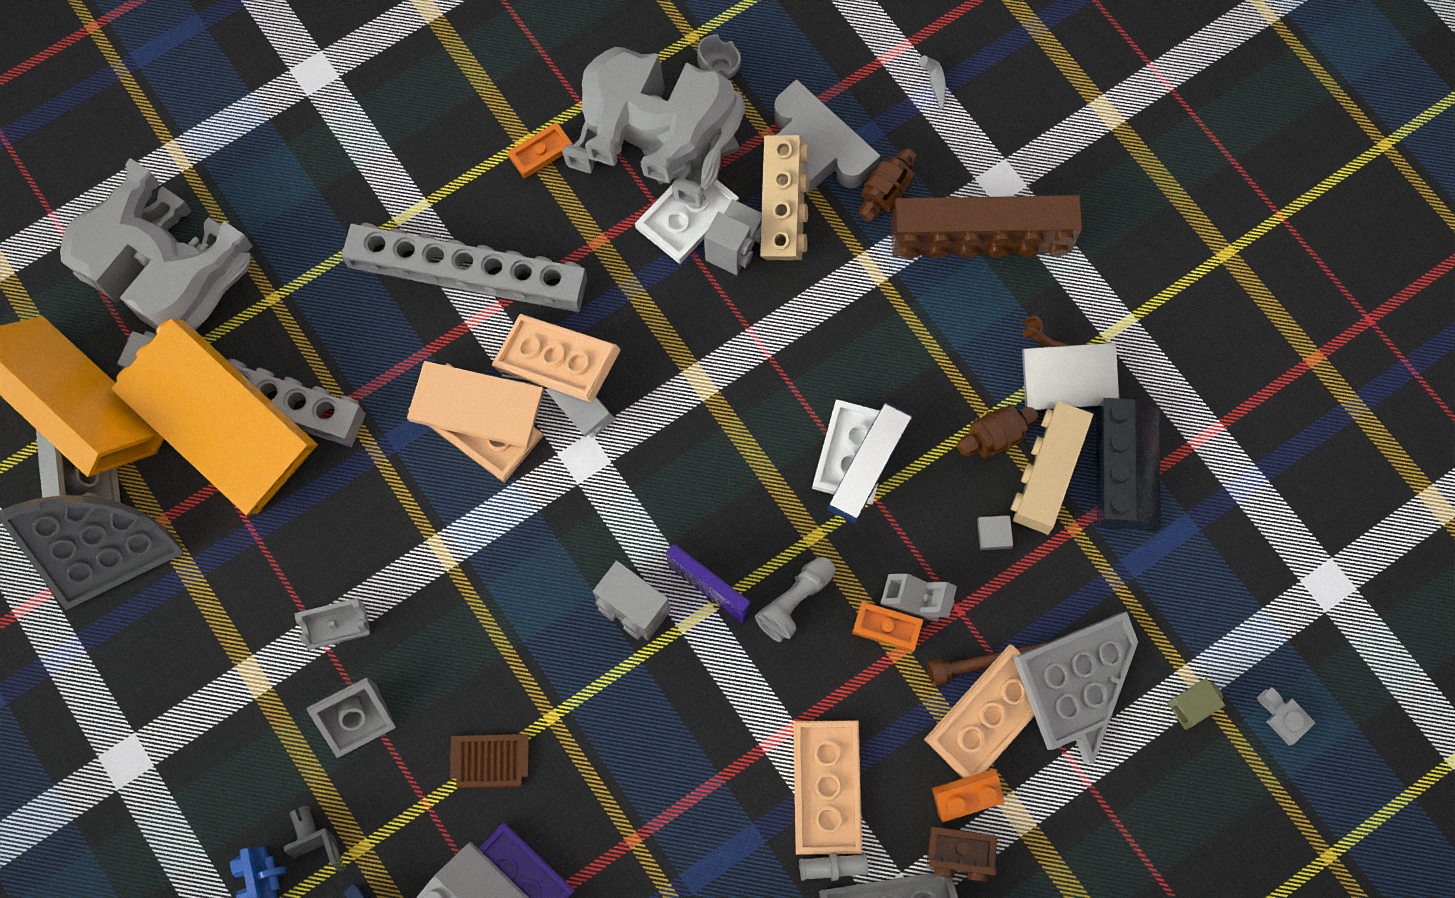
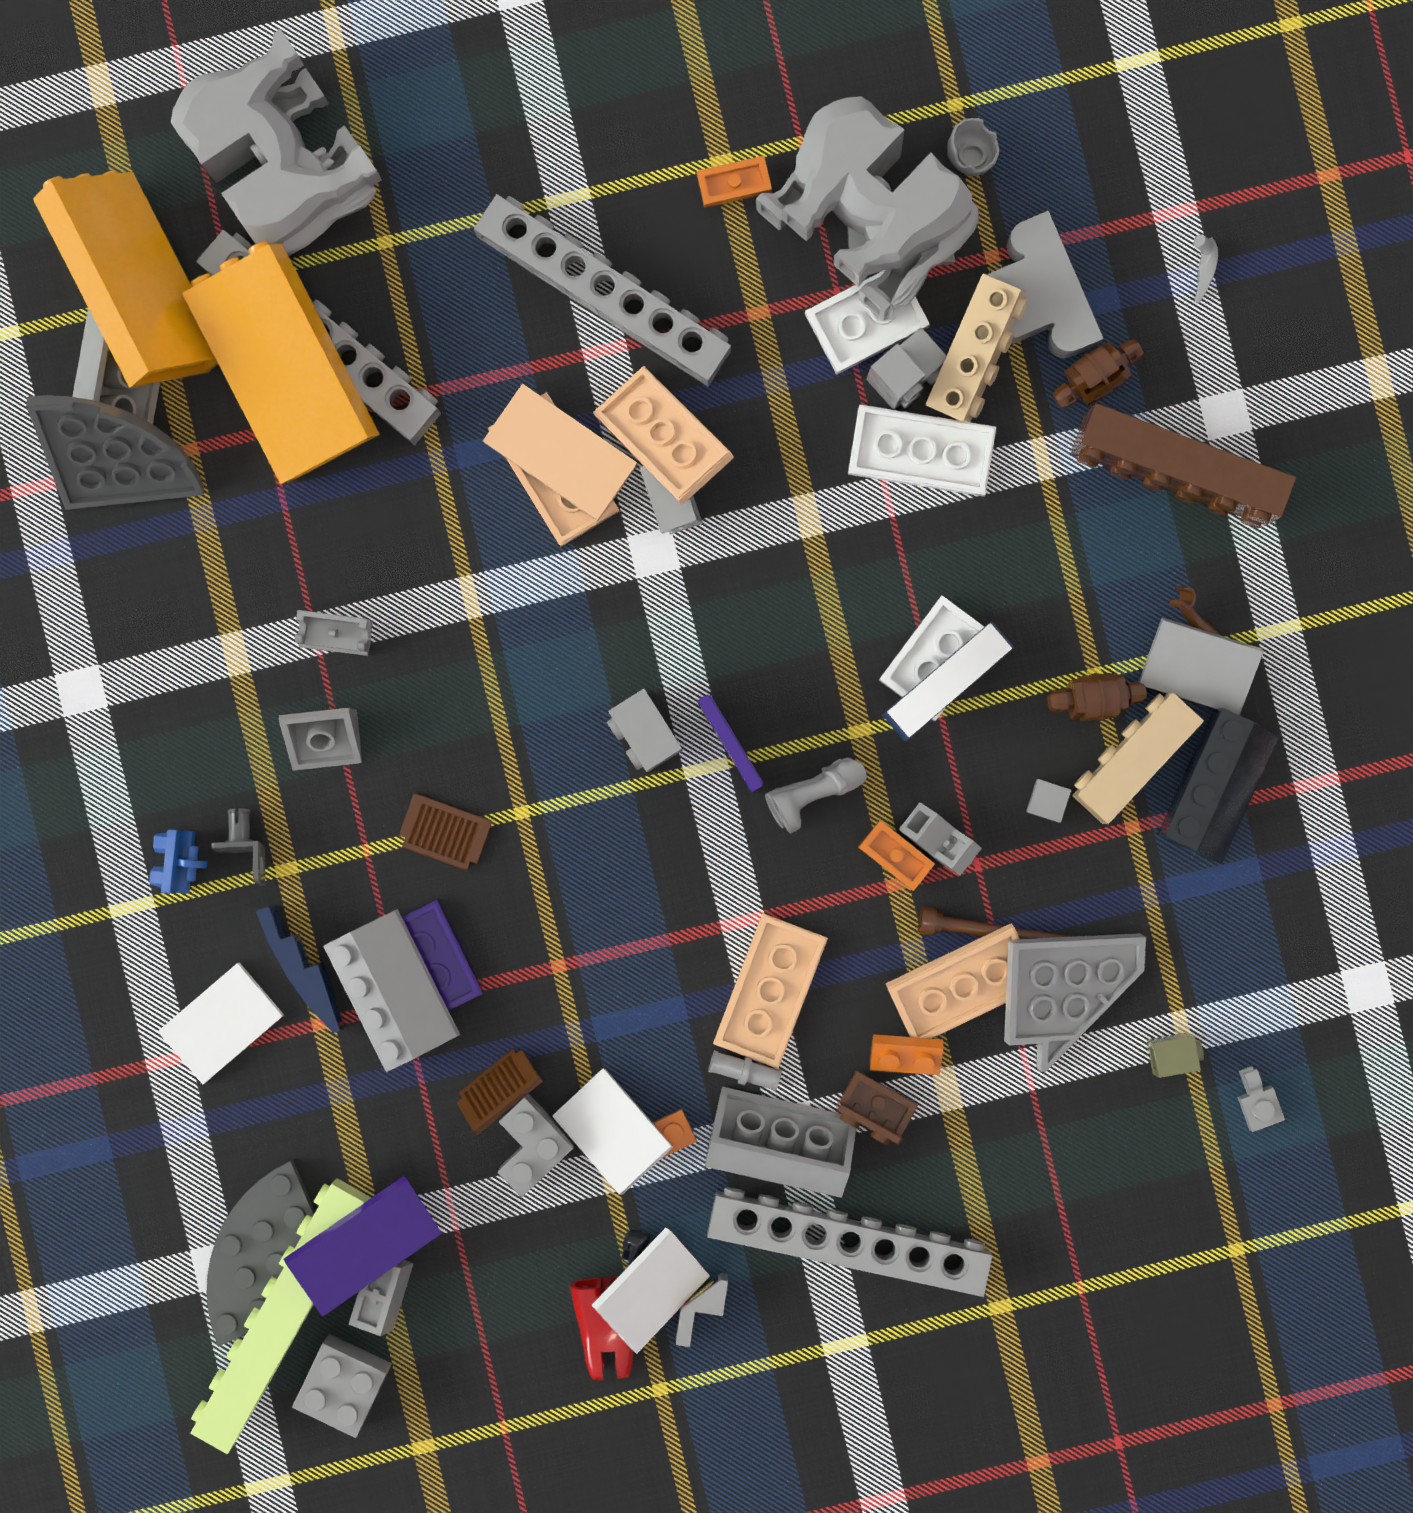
camera: 25 degrees right, 15 degrees up
none -> white tile [848,404,996,497]

